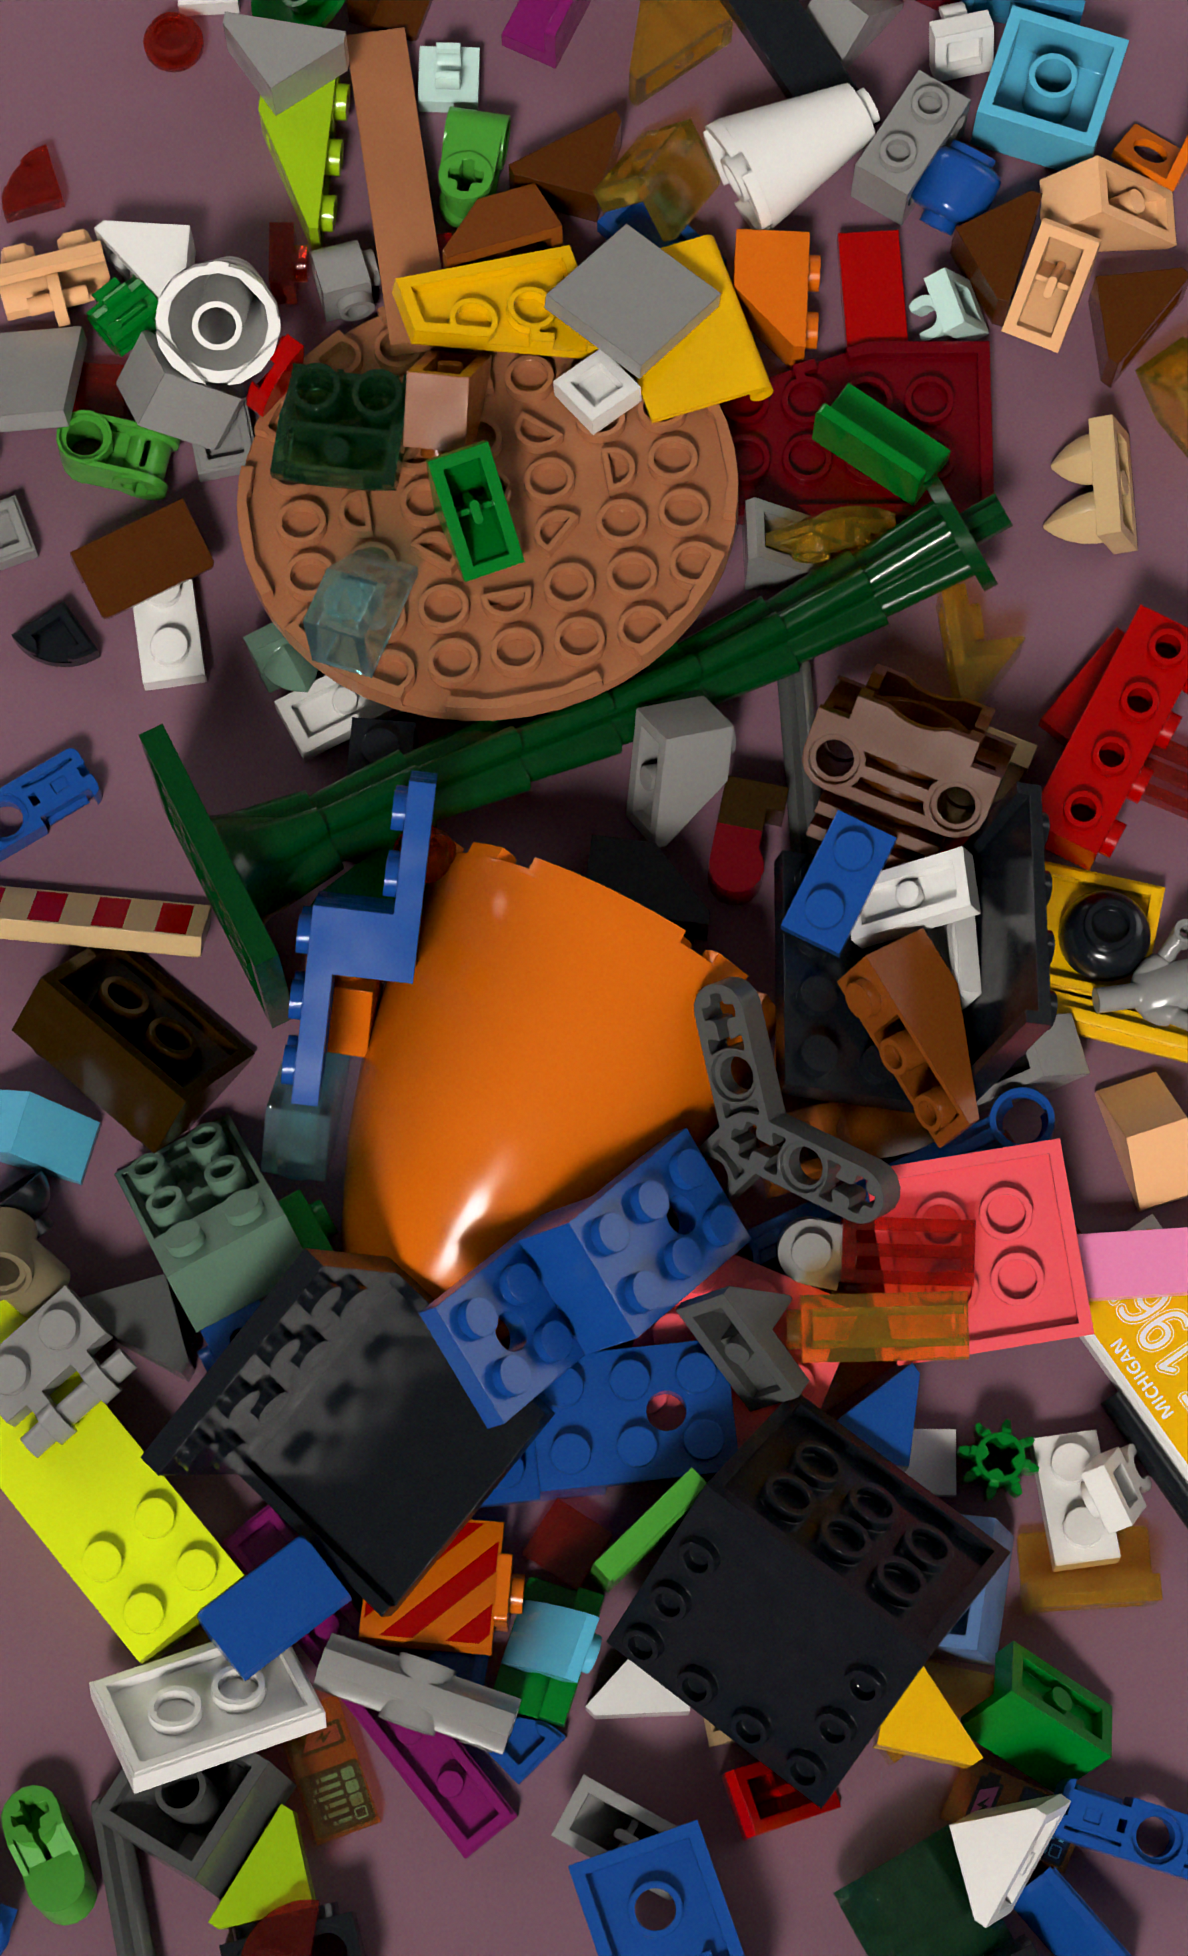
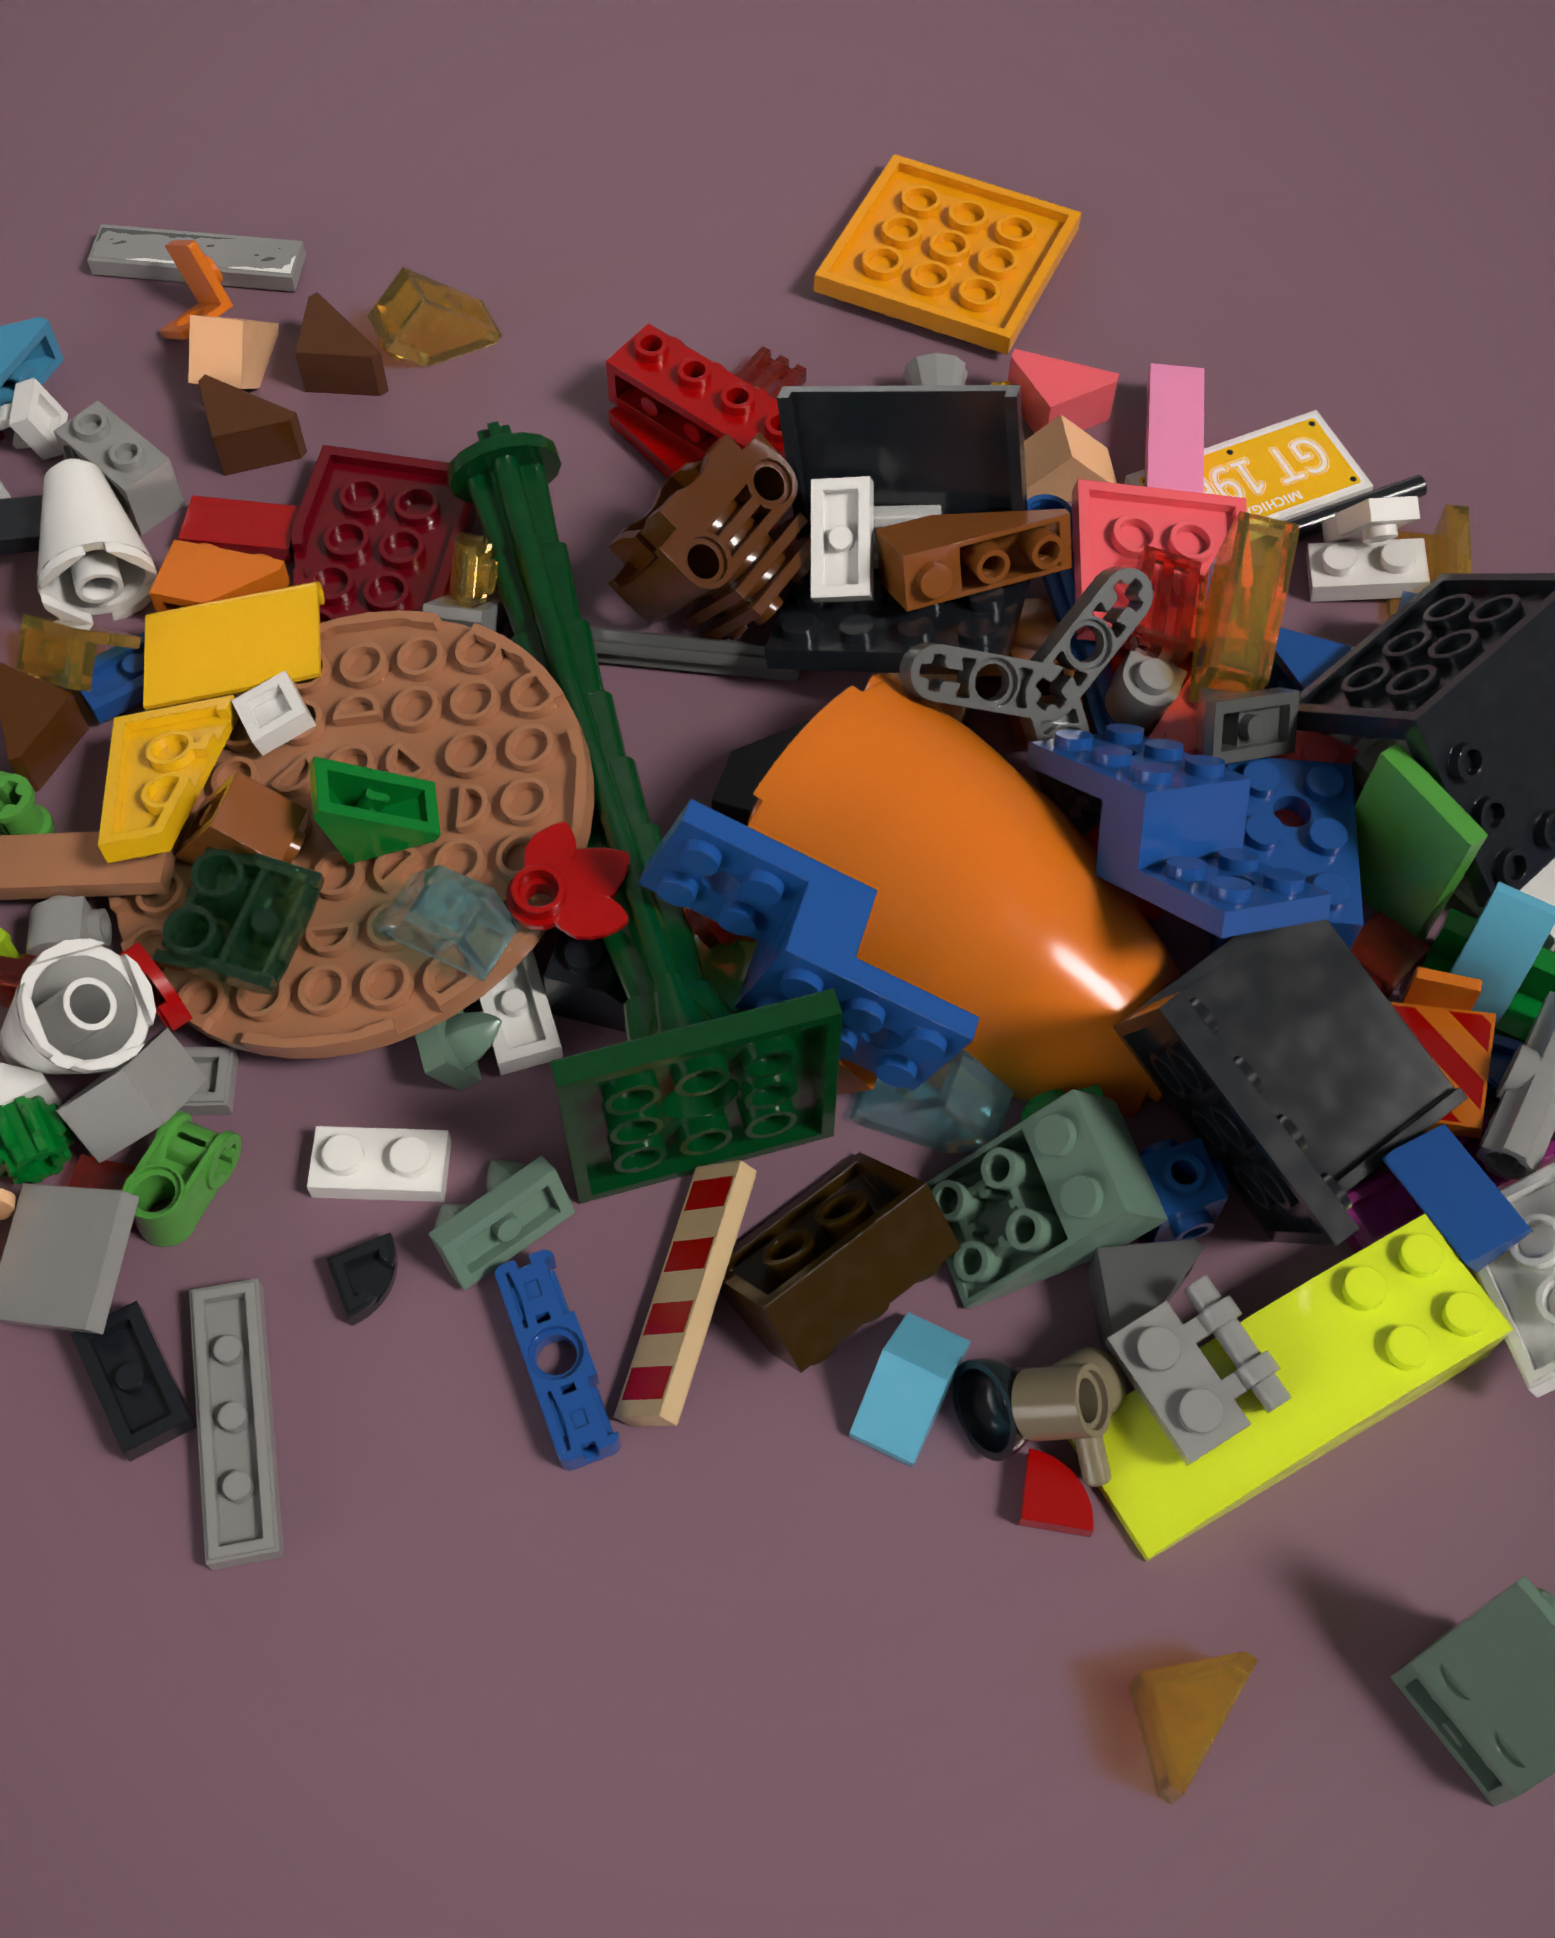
camera: 80 degrees left, 15 degrees down
reddish brown panel [70,498,214,619] -> none
dark orange slope [442,183,563,269] -> none
light grey tile [544,224,721,379] -> none
light grey slope [626,696,736,847] -> none
leg [708,775,789,905] -> none
blue plate [781,810,897,957] -> none
green panel [812,383,951,507] -> none
light aqua tile [909,267,989,341] -> none
blue head [911,139,1001,236] -> none
clear yellow slope [935,583,1026,704] -> none
green gear [956,1419,1039,1503] -> none
medium azure brick [970,5,1129,171] -> none
light nougat slope [1001,218,1102,353] -> none
tan tile [1043,414,1138,554] -> none
none -> sand green tile [428,1155,576,1291]
none -> red plate [506,821,630,940]

